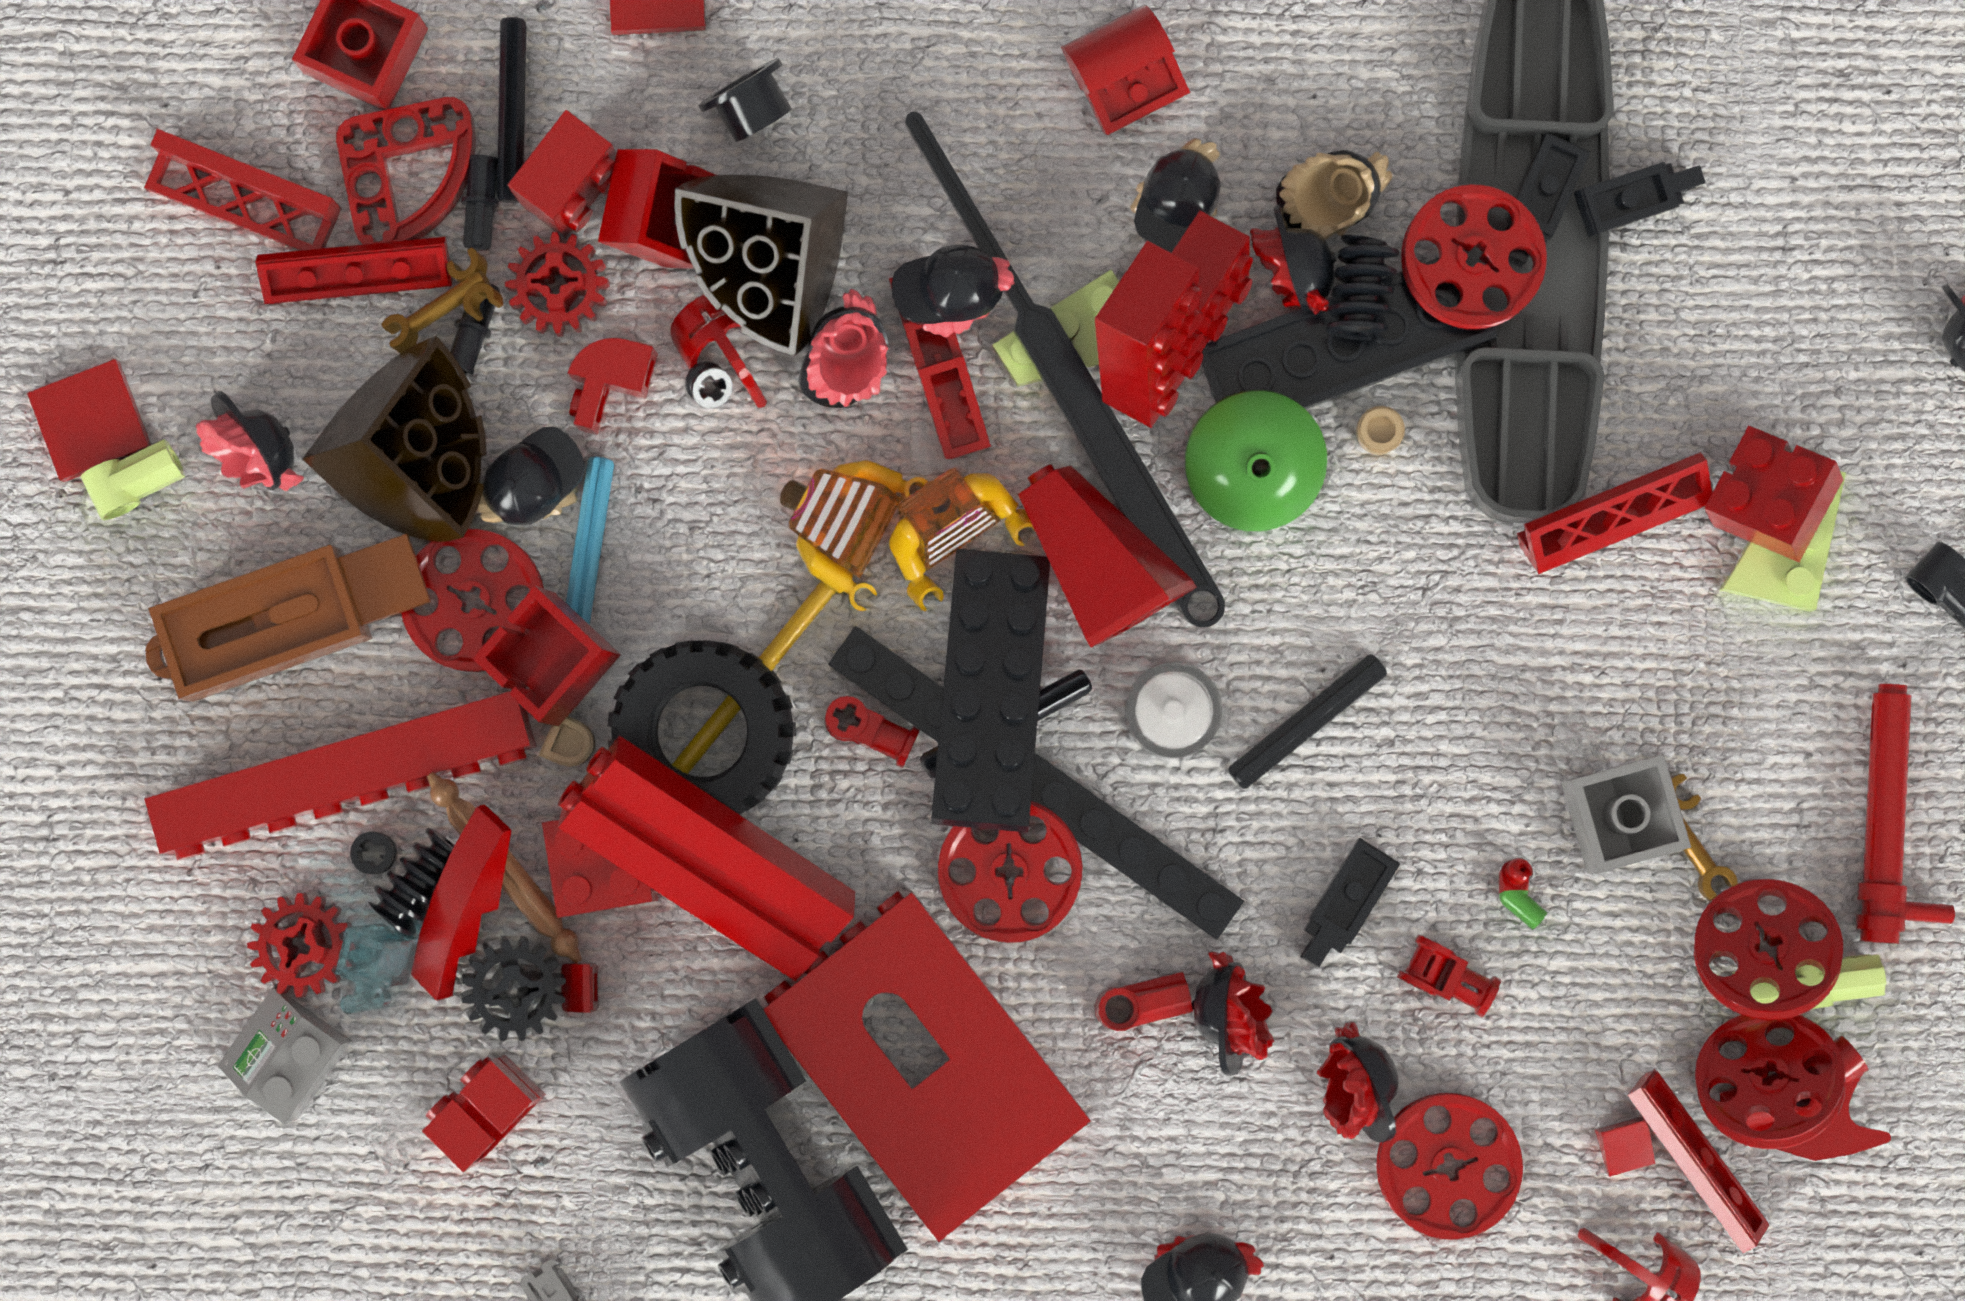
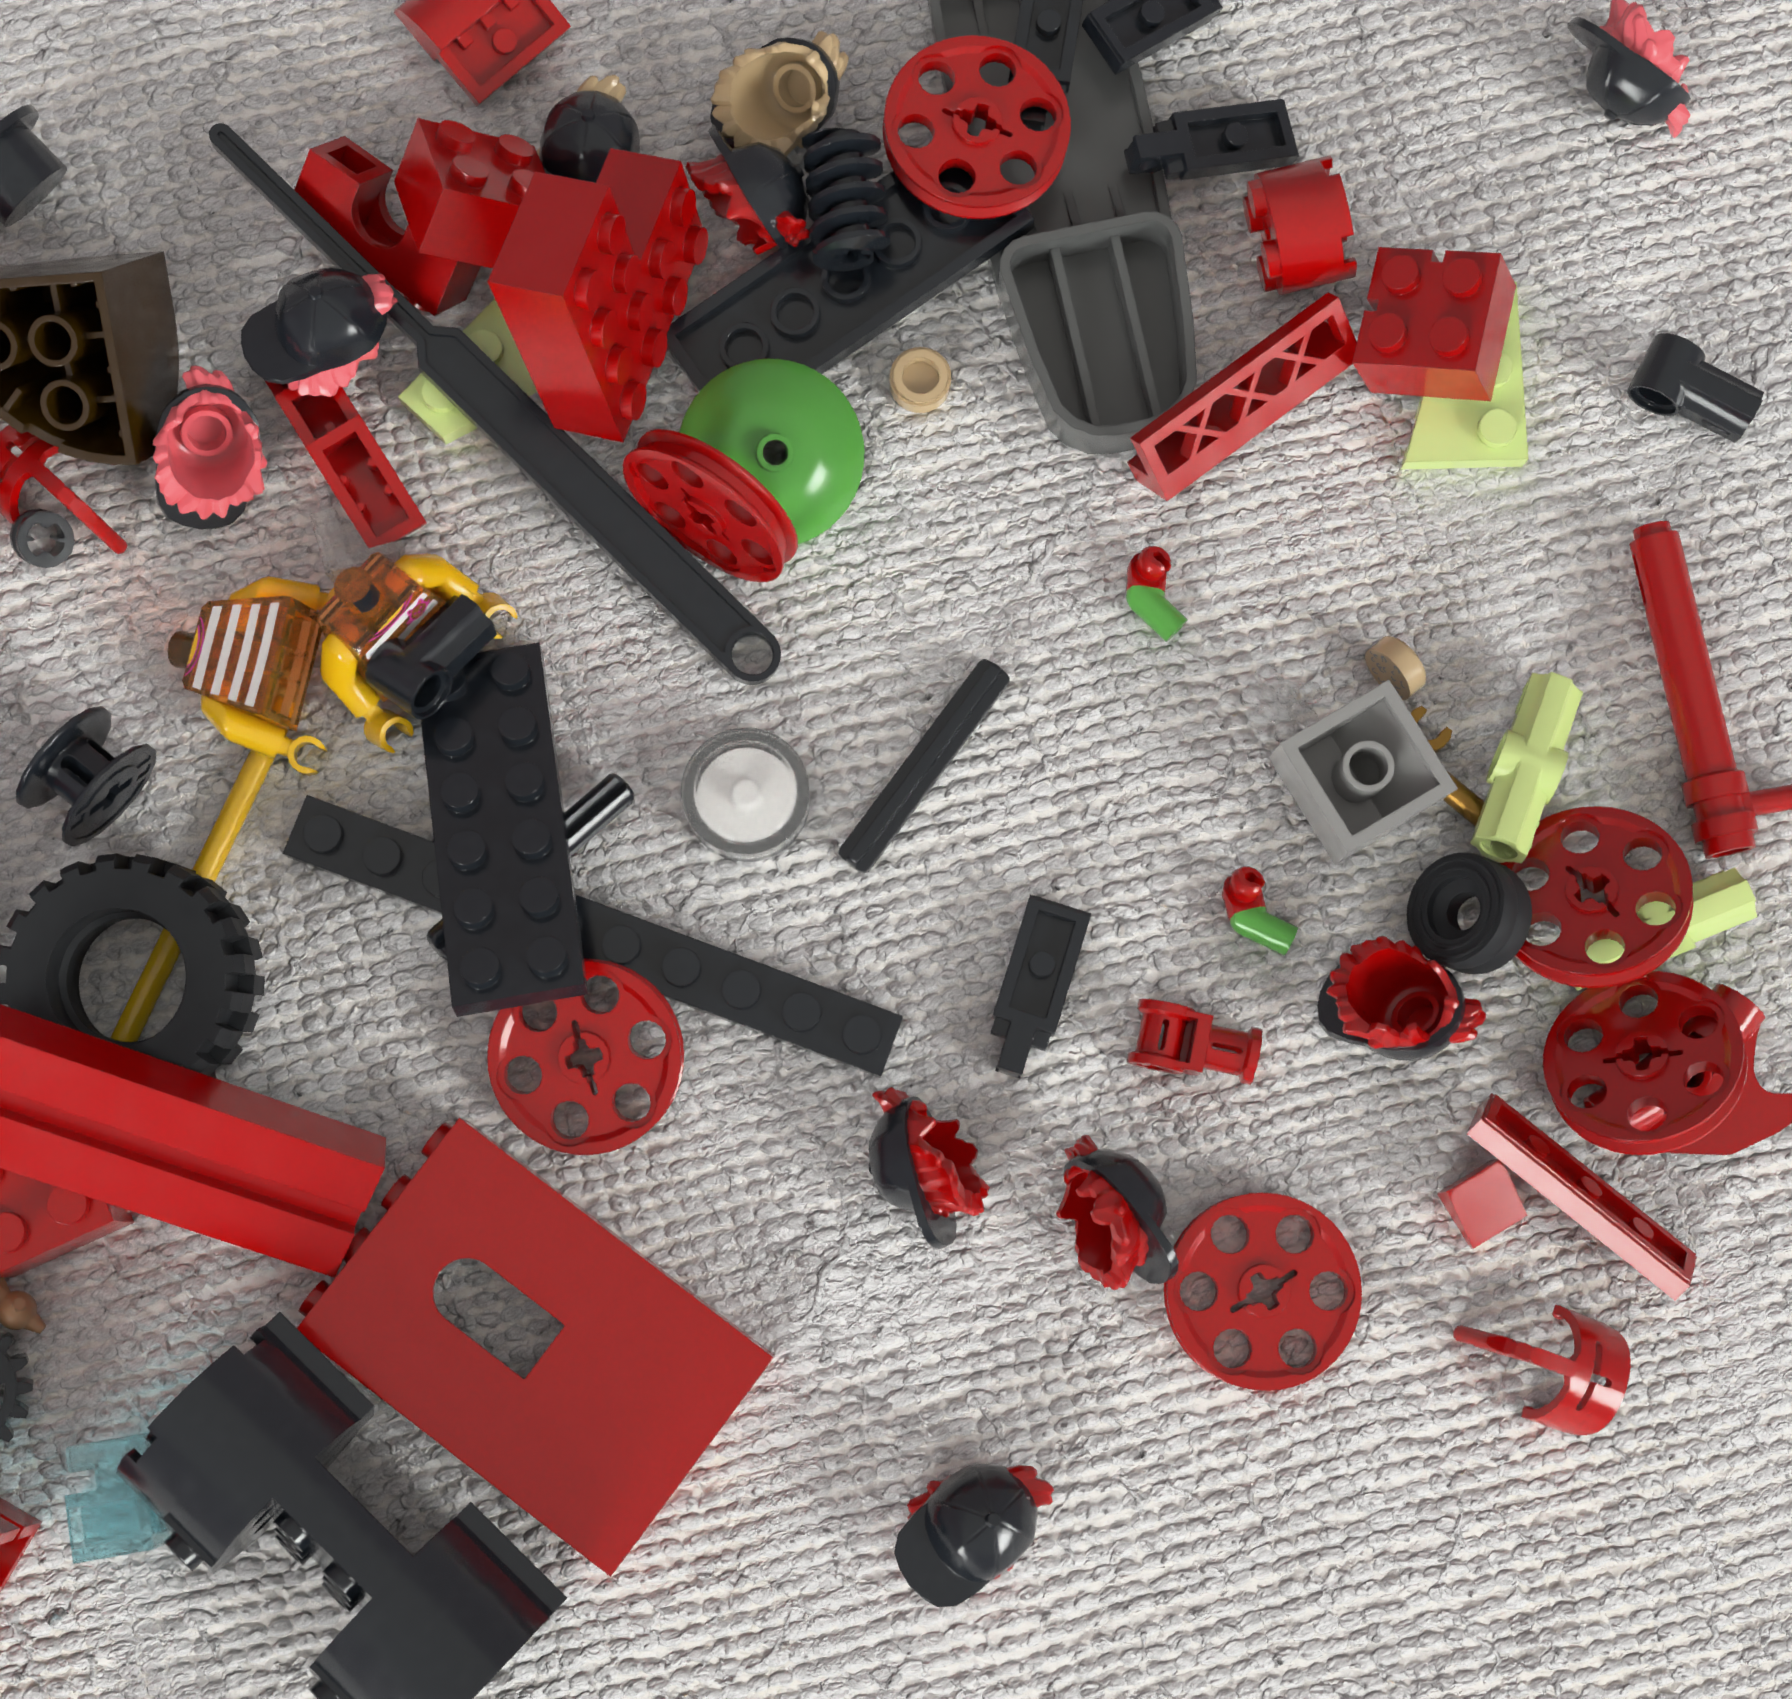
camera: 20 degrees left, 5 degrees down
red slope [561,963,599,1013] -> none
red connector [825,696,920,768] -> none
red slope [1018,464,1197,648] -> none
red piece [1094,971,1193,1031] -> none
none -> black piece [16,706,156,847]
none -> clear light blue brick [65,1432,170,1564]
none -> red arch [294,136,481,316]
none -> black piece [365,594,497,720]
none -> red brick [394,118,545,268]
none -> red wedge [623,429,798,582]
none -> black hinge [1124,99,1299,180]
none -> arm [1126,546,1188,642]
none -> red brick [1243,155,1357,295]
none -> red hair [1317,936,1486,1061]
none -> tan tile [1365,636,1426,700]
none -> black tyre [1406,852,1532,974]
none -> yellowish green piece [1470,672,1583,863]

